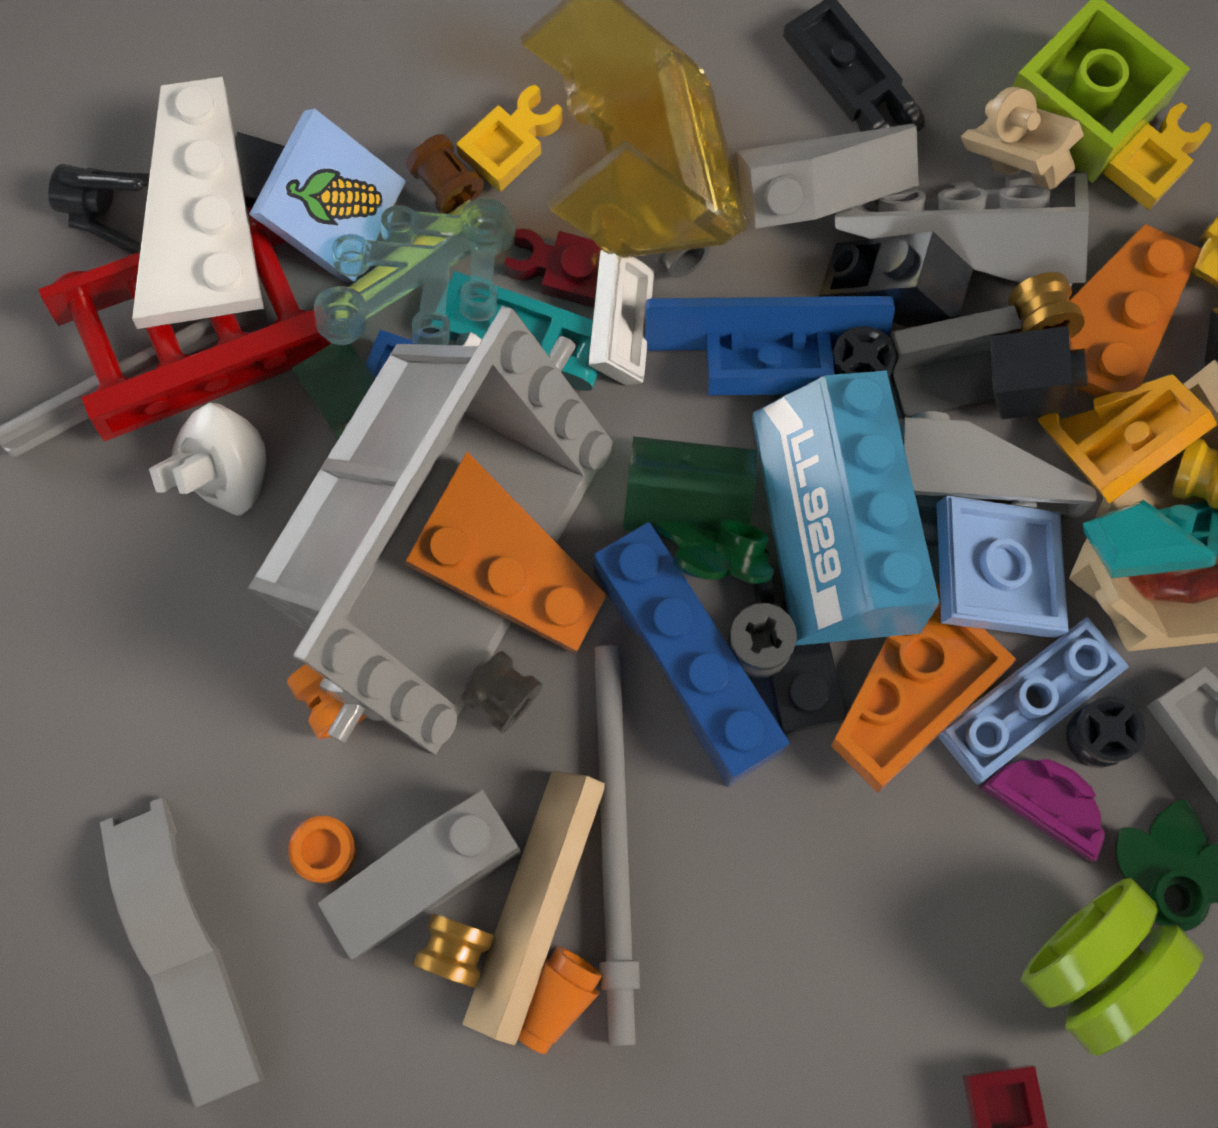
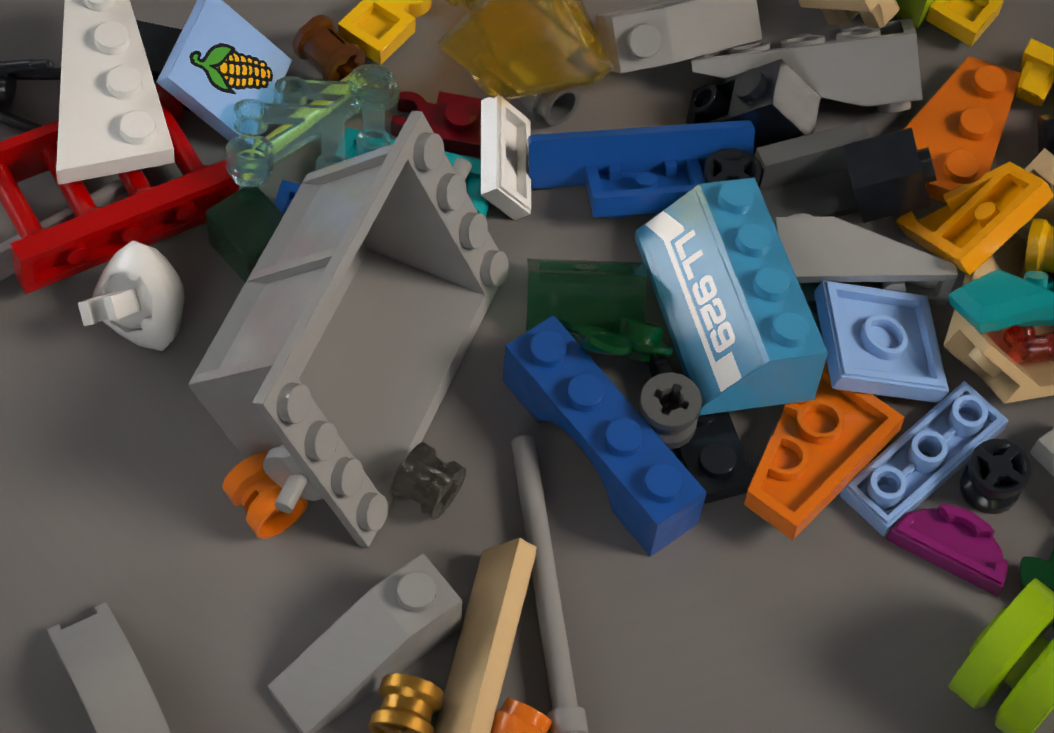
camera: 10 degrees left, 15 degrees down
orange tile [288,816,358,884] -> none
orange wing [406,451,607,654] -> none
pearl gold wheel [1008,272,1085,339] -> none

